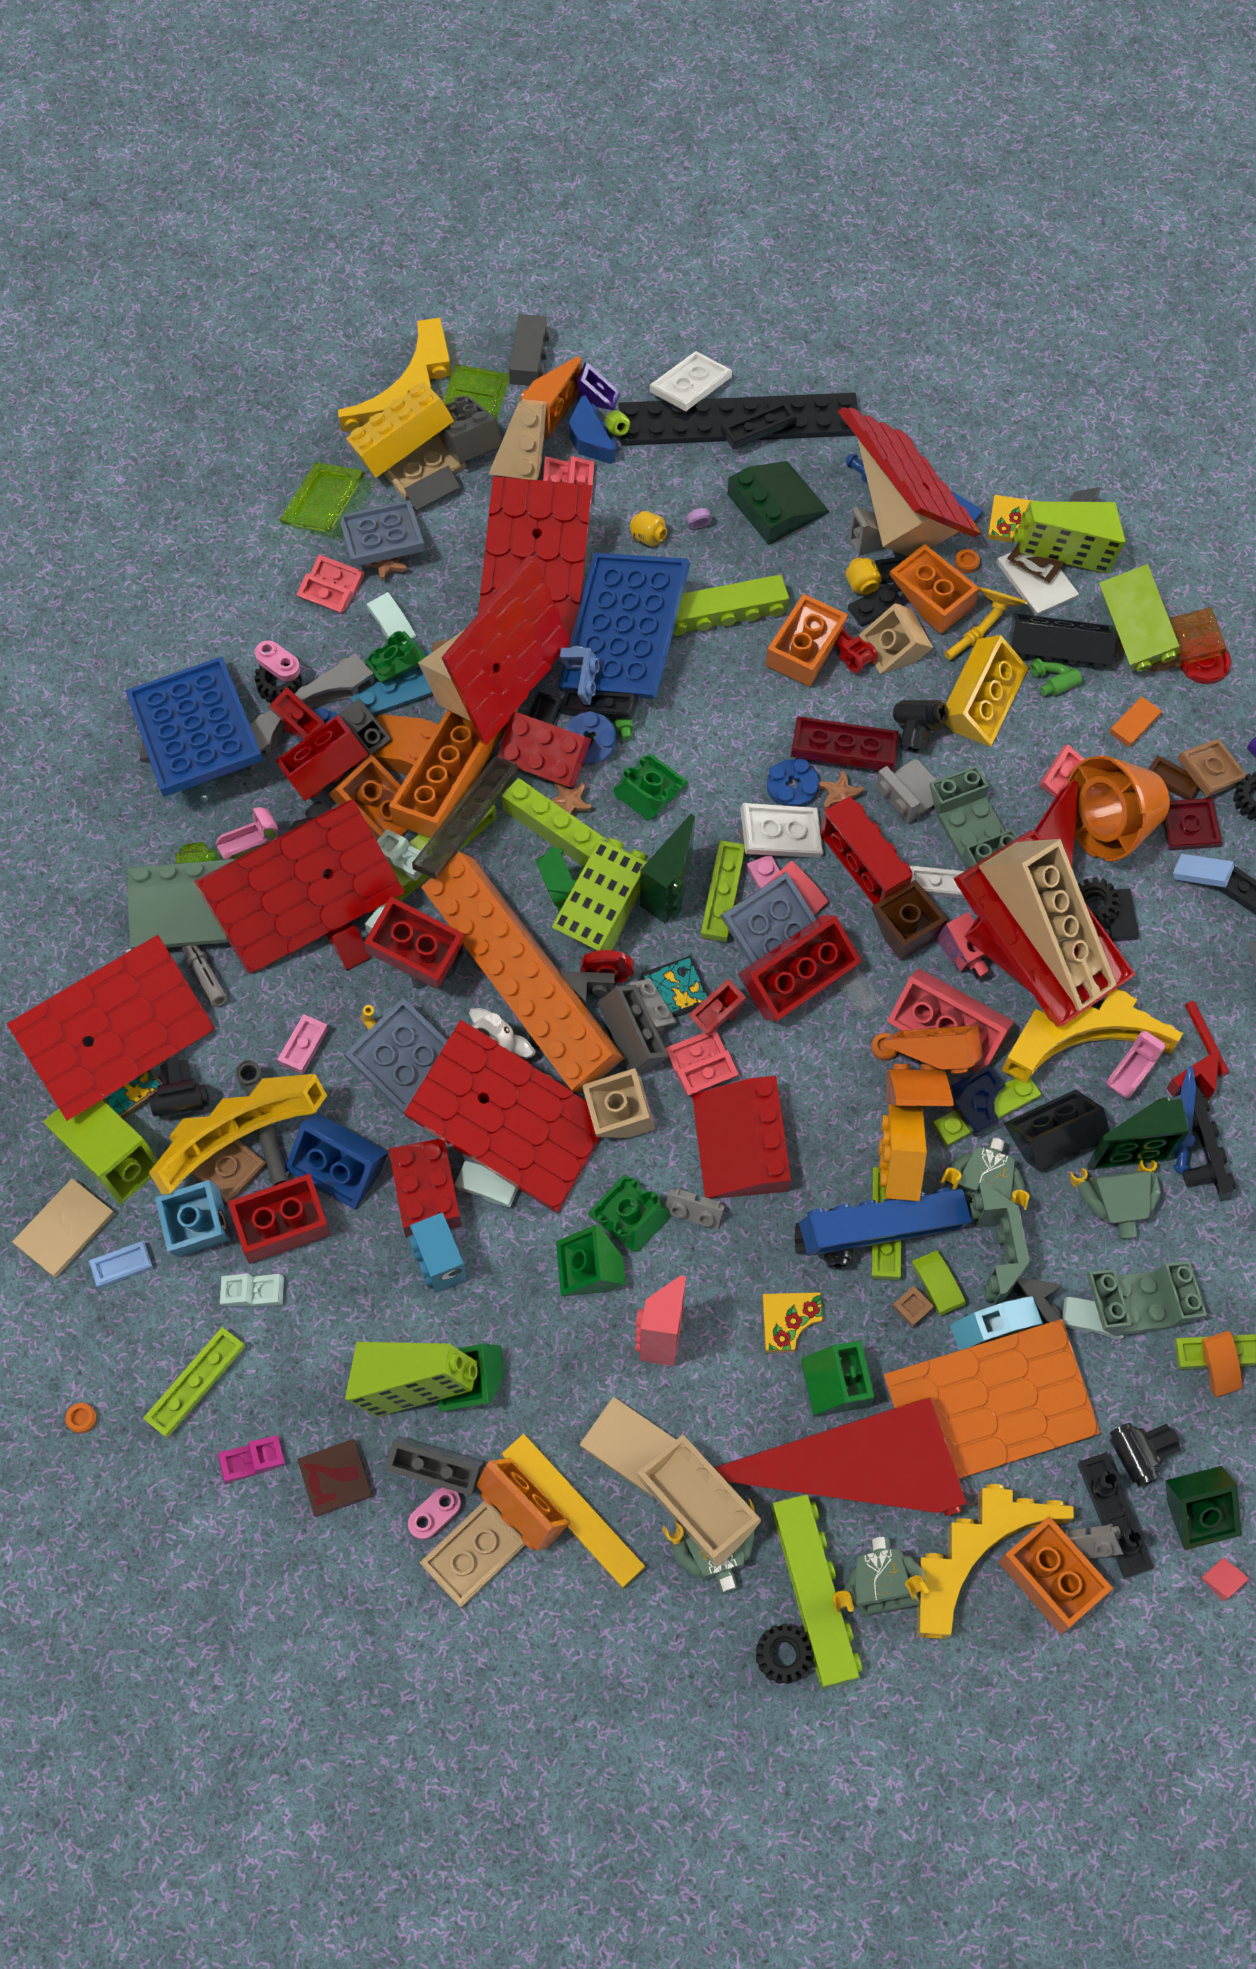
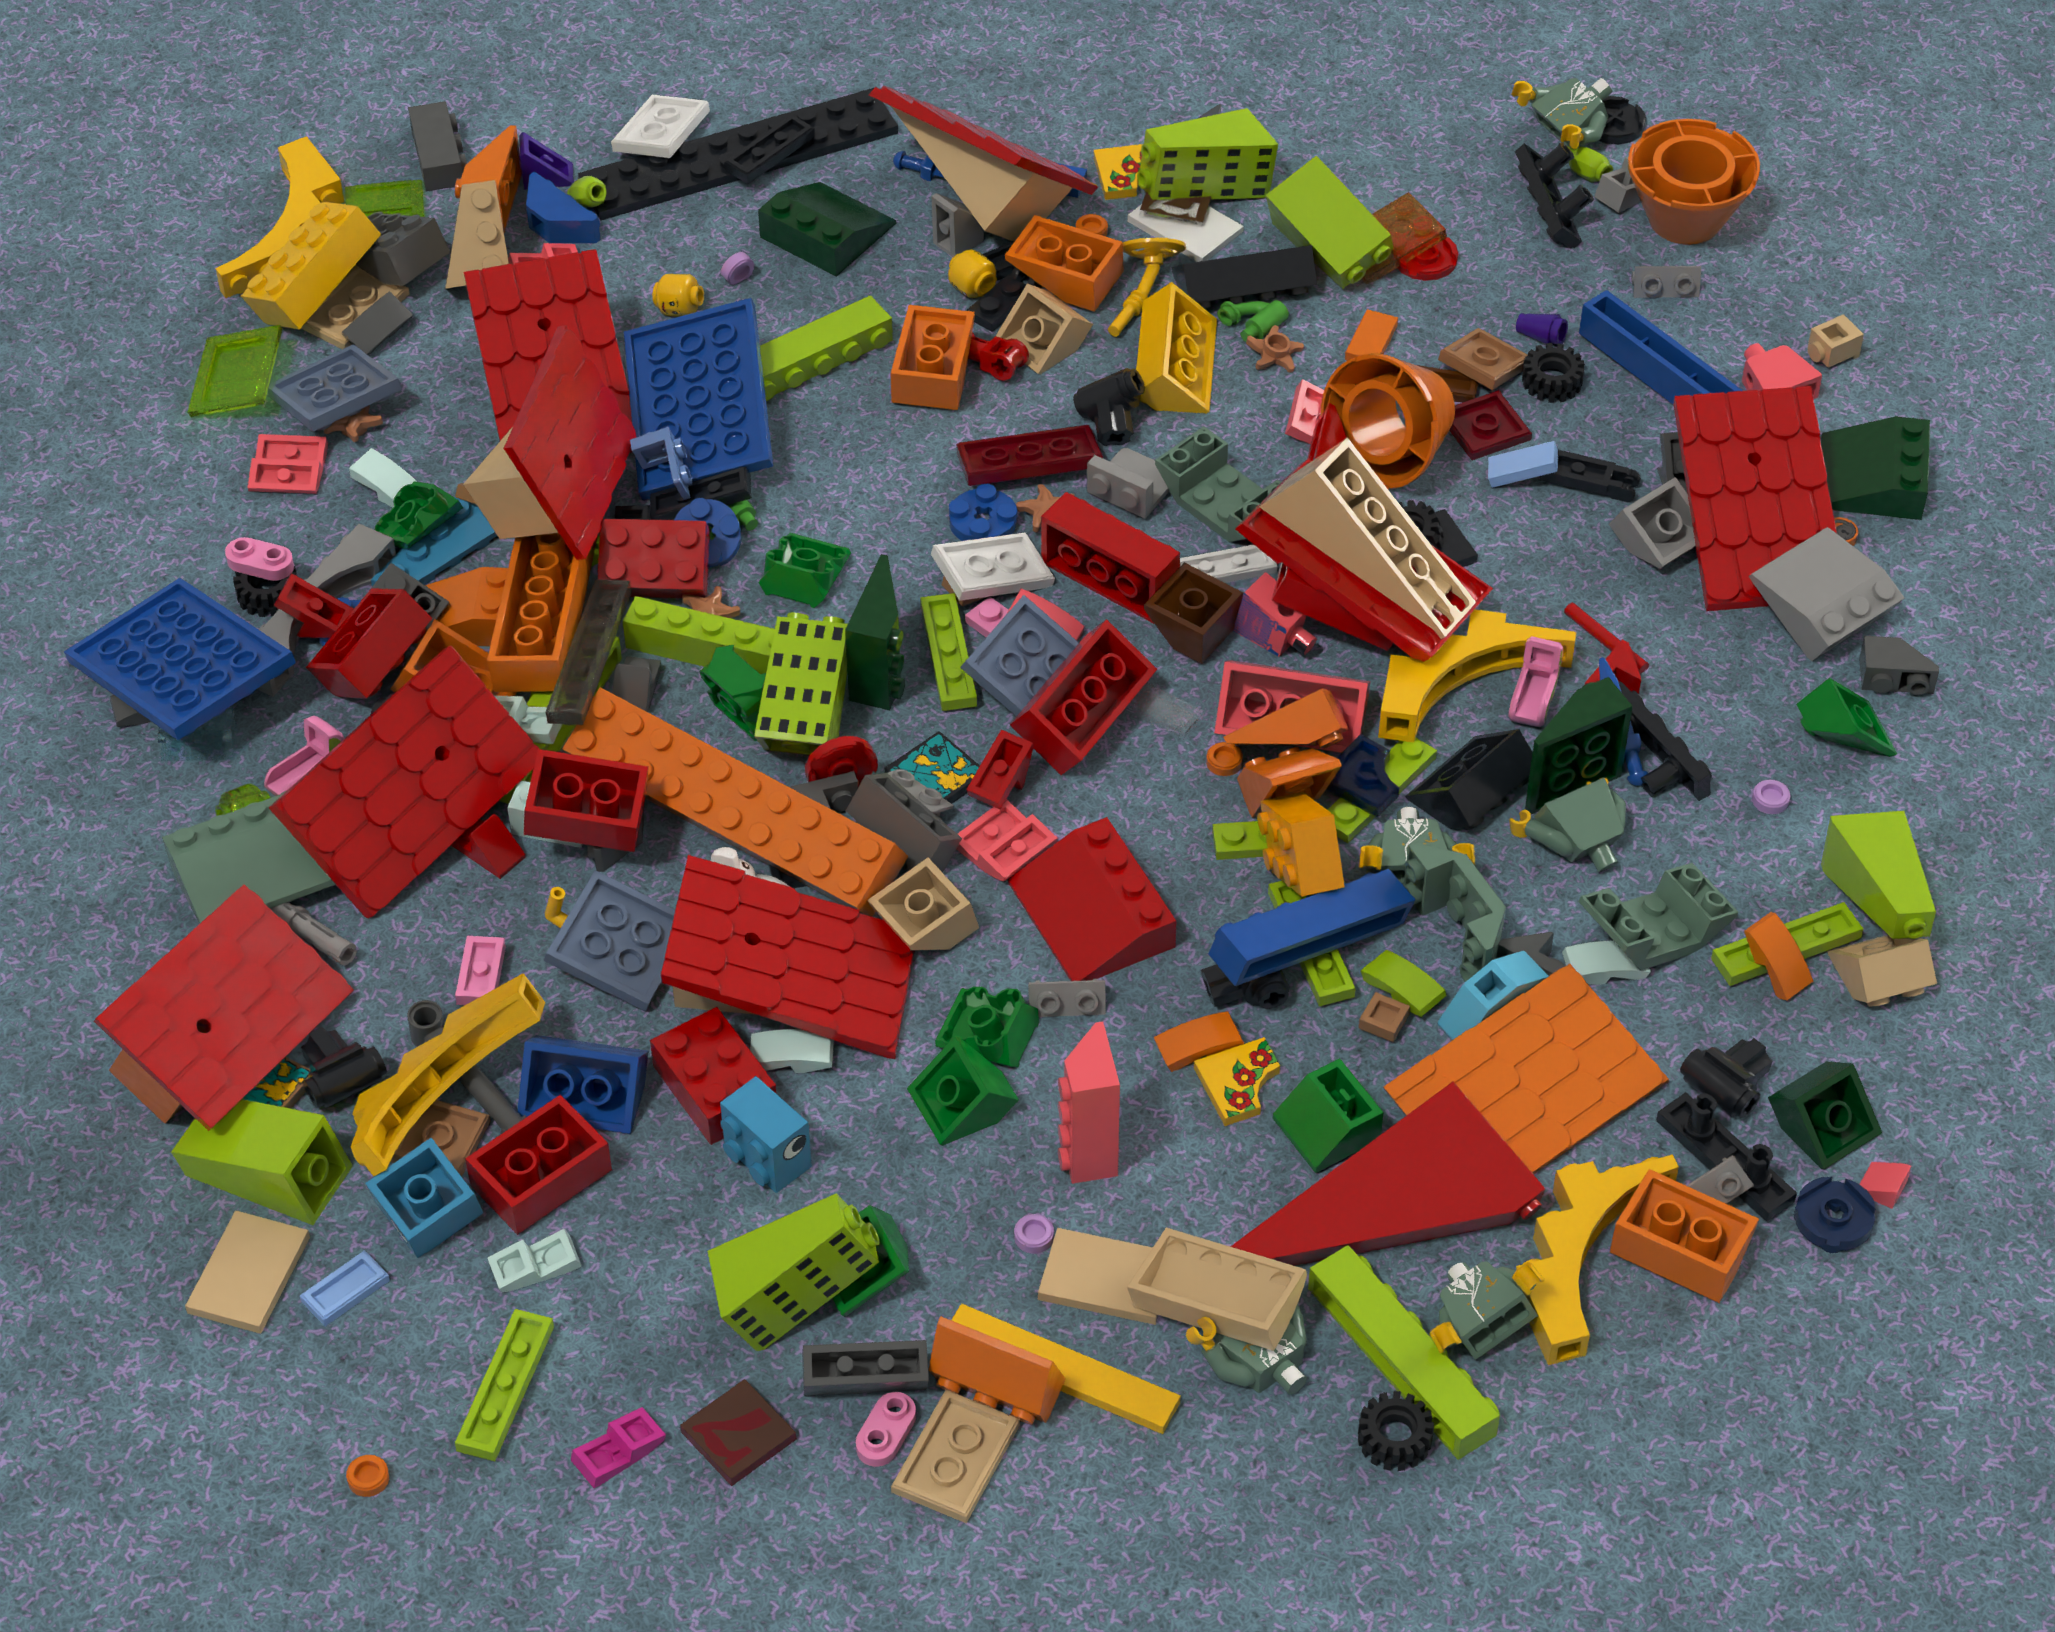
camera: 20 degrees left, 15 degrees down
none -> dark grey slope [612,656,662,712]
none -> lavender tile [1014,1214,1054,1254]
none -> orange slope [1154,1011,1244,1072]
none -> lime plate [1212,821,1267,860]
none -> nougat animal [1246,325,1304,373]
none -> dark blue plate [1794,1177,1876,1253]

